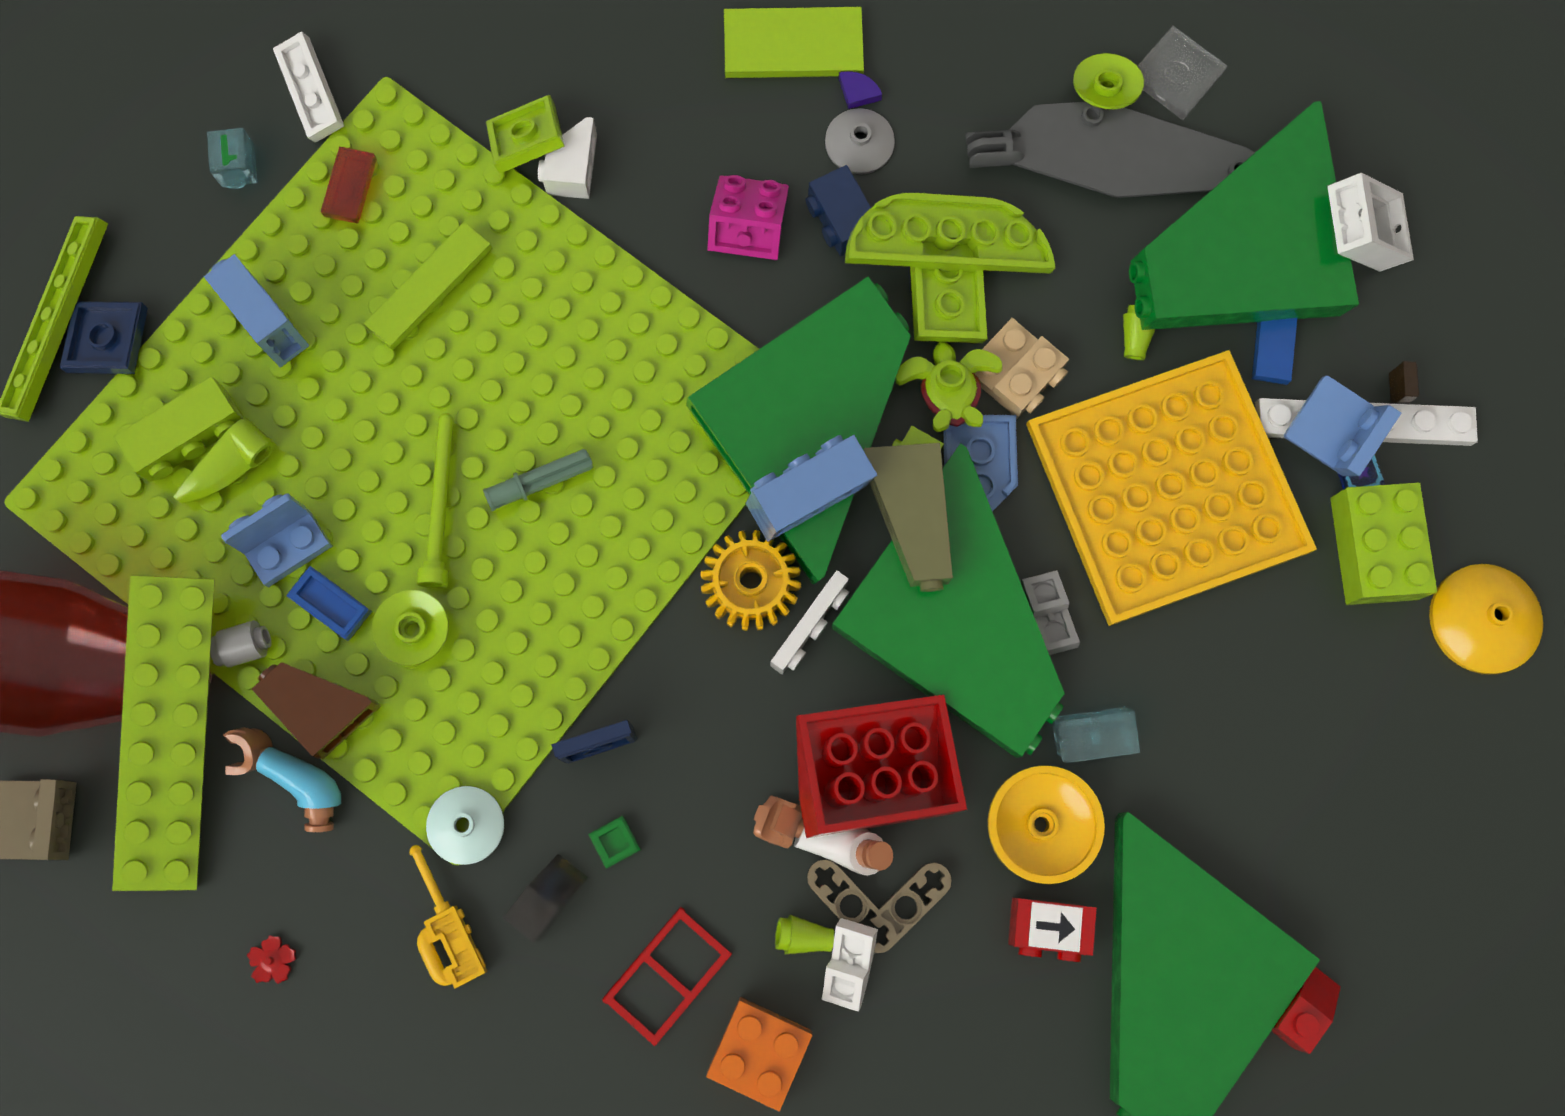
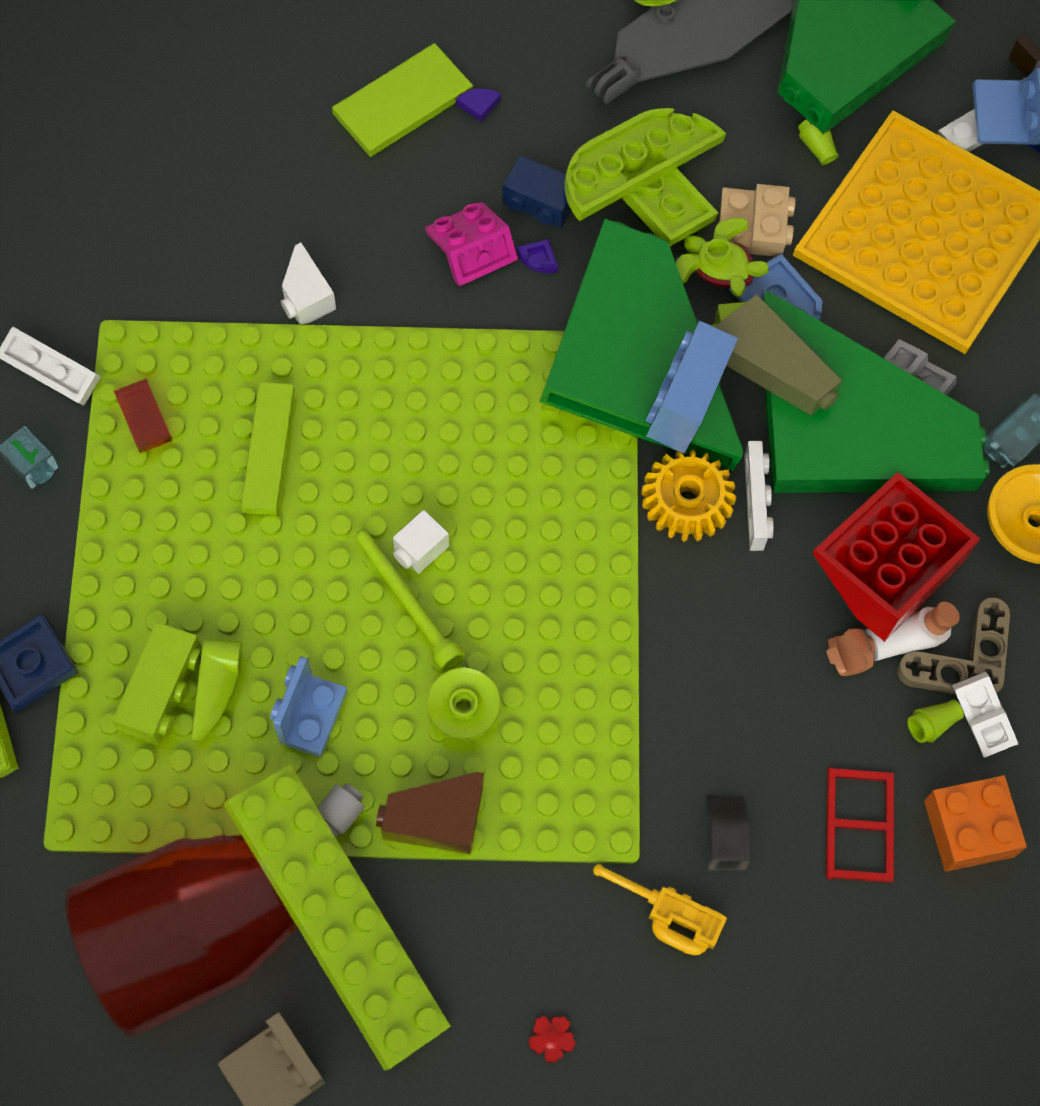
camera: 35 degrees left, 10 degrees down
medium blue window [203,254,309,367] -> none
piece [223,727,341,832] -> none
blue tile [286,566,372,641] -> none
light aqua dish [426,786,504,865] -> none
sand green axle [483,449,593,511] -> none
lime tile [486,95,565,174] -> none
dark blue tile [551,720,637,764] -> none
green tile [588,816,641,869] -> none
light grey dish [825,108,895,175] -> none
blue tile [1252,318,1297,385] -> none
none -> white brick [393,510,449,574]
none -> dark purple tile [517,239,558,273]

